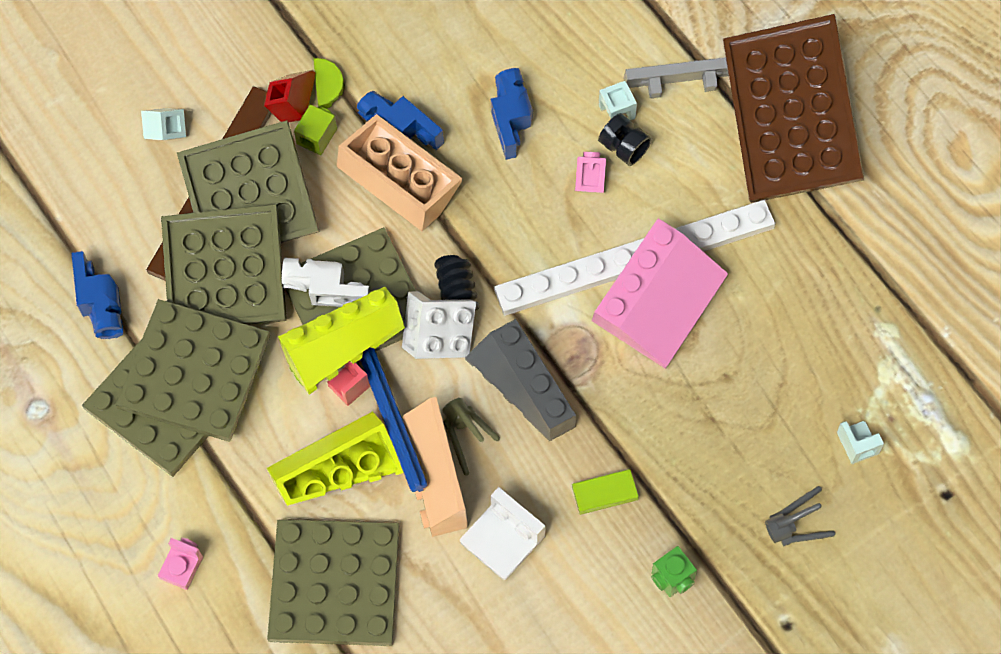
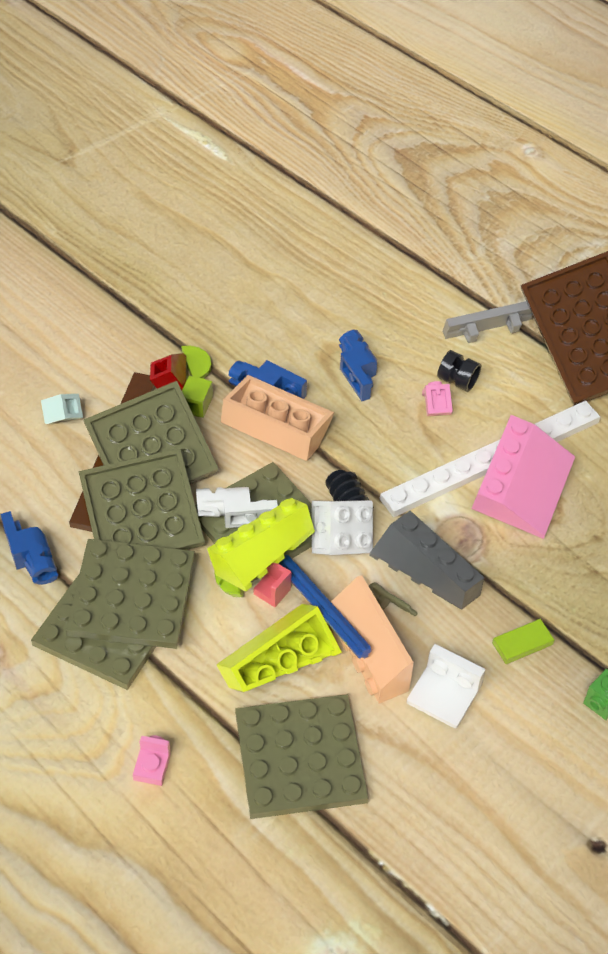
camera: 15 degrees left, 15 degrees down
light aqua panel [599,81,637,120] -> none

